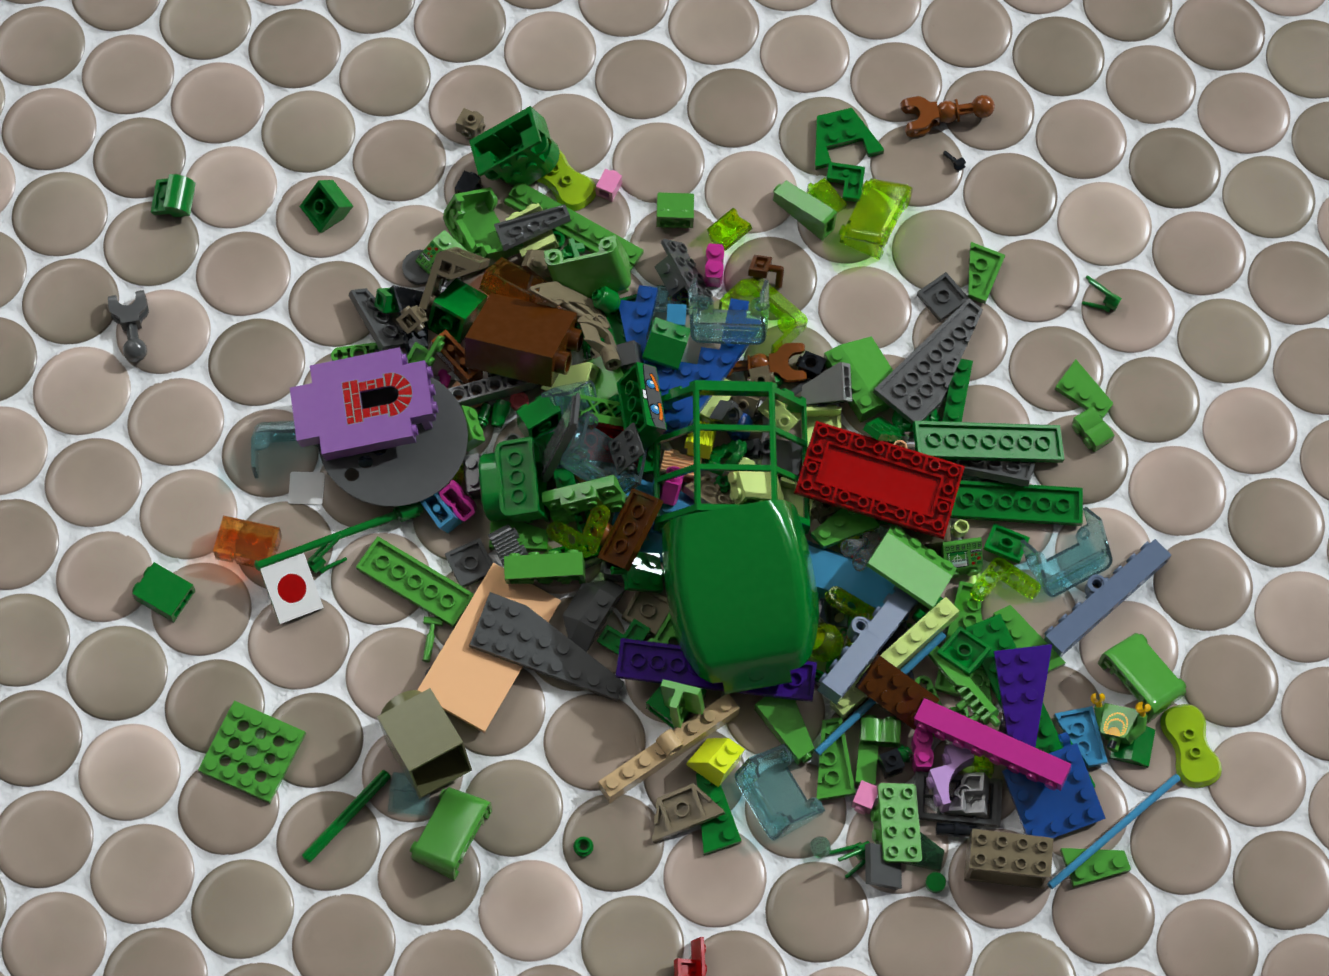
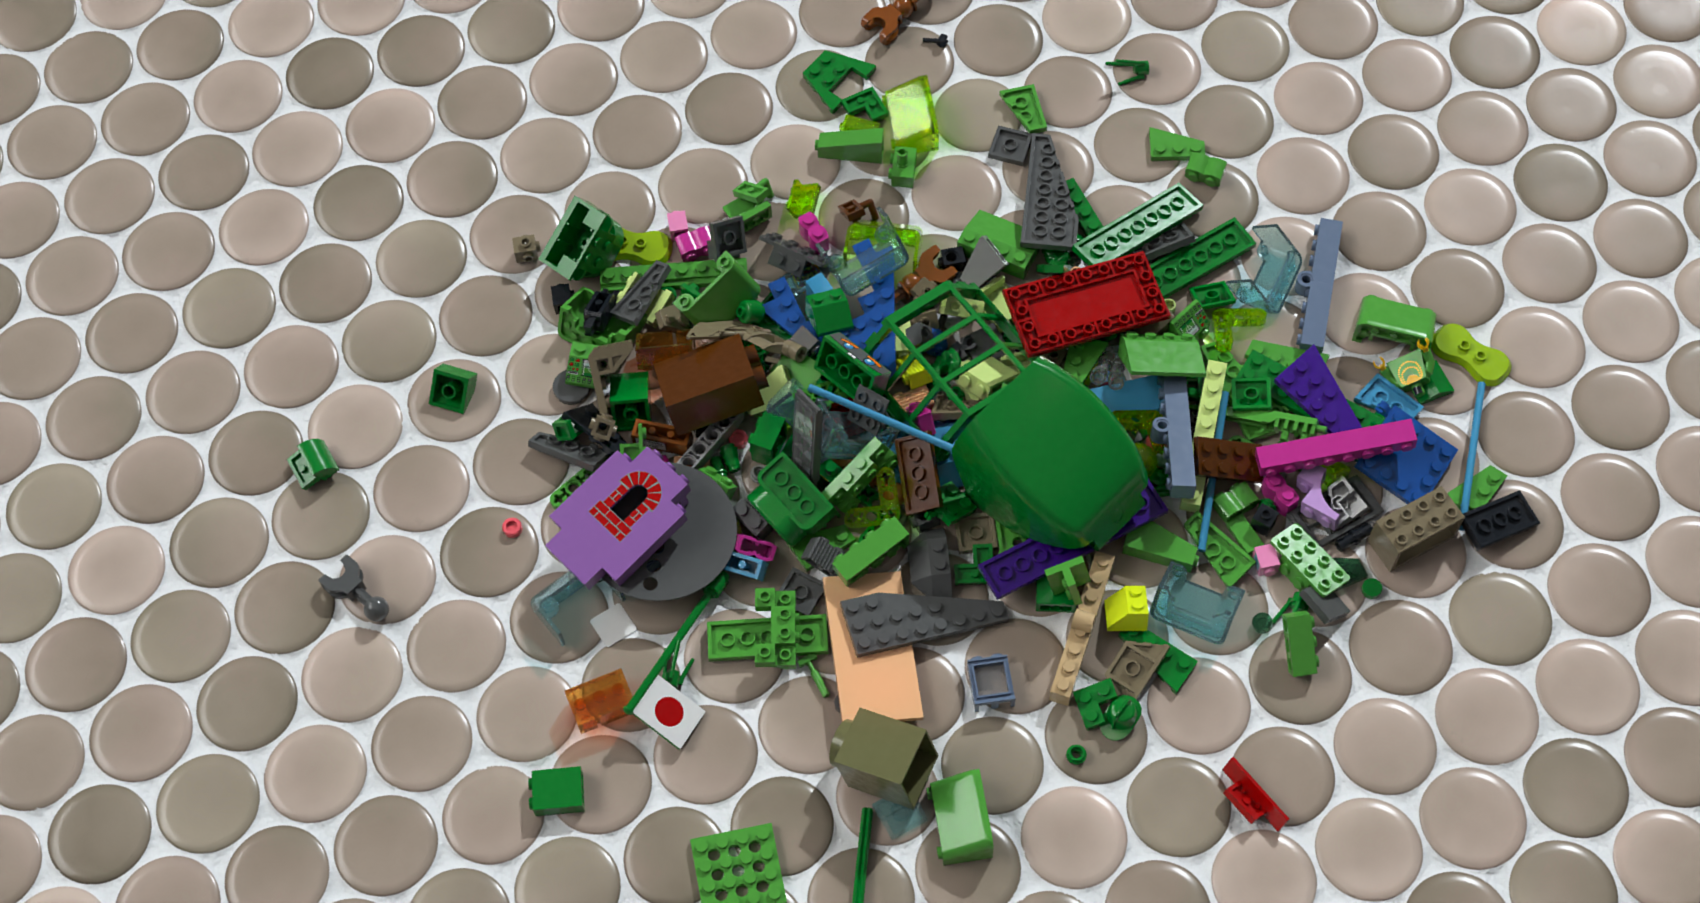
camera: 30 degrees left, 5 degrees down
none -> coral tile [502,518,523,538]
none -> black hinge [584,288,619,337]
none -> dark pink brick [675,226,711,262]
none -> dark grey plate [707,215,747,262]
none -> bright green plate [732,178,774,204]
none -> bright green bracket [755,588,800,669]
none -> dark azure piece [807,384,954,452]
none -> bright green brick [888,146,917,188]
none -> window [967,653,1016,712]
none -> green plate [1073,678,1118,731]
none -> green piece [1100,695,1142,741]
none -> bright green brick [1282,611,1319,677]
none -> black tile [1461,490,1540,551]

